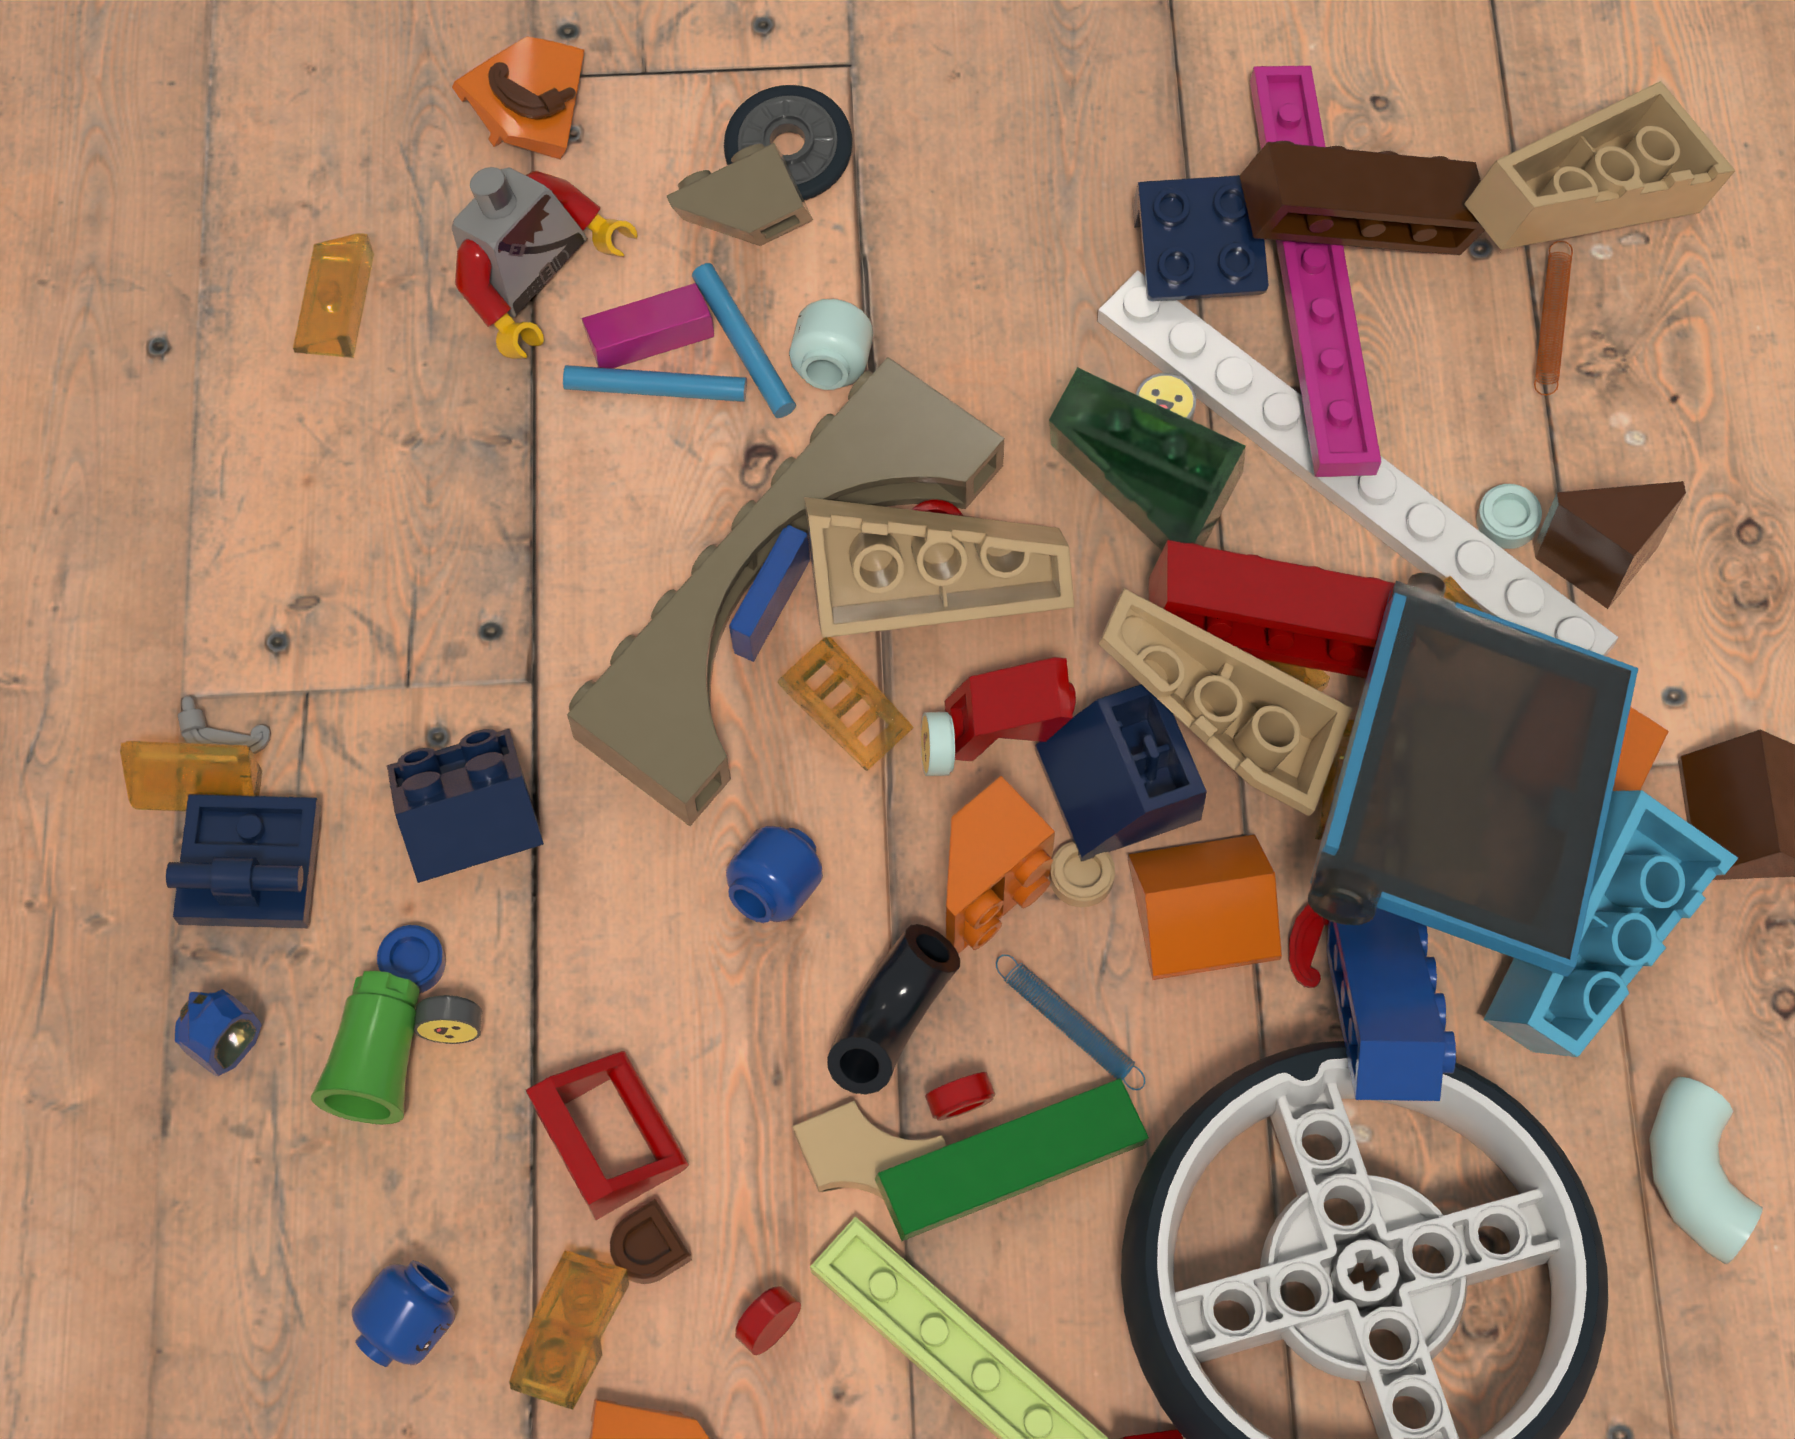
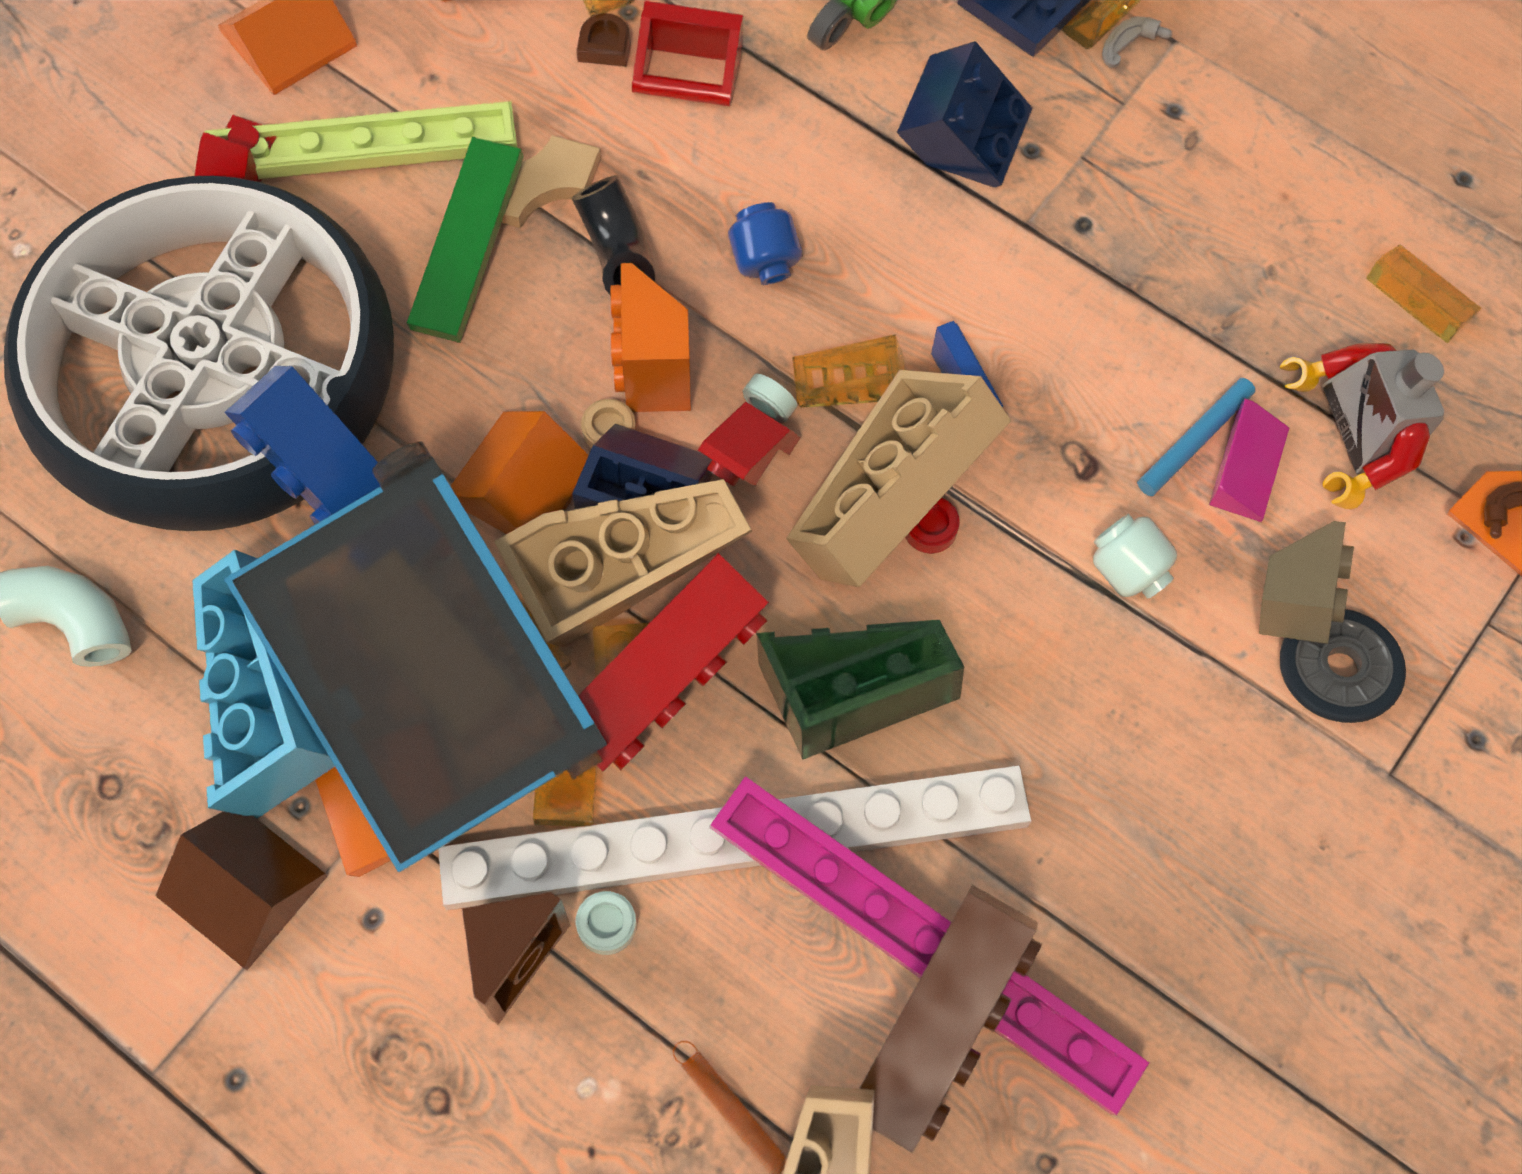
camera: 125 degrees right, 0 degrees up
blue tile [377,925,446,993] -> none
dark tan arch [567,357,1005,826] -> none
dark azure bar [692,263,796,418] -> none
red tile [735,1286,801,1355] -> none
red tile [925,1072,996,1121] -> none
dark azure piece [996,954,1145,1090] -> none
dark blue bracket [1132,175,1269,302] -> none
light yellow tile [1134,373,1196,437] -> none

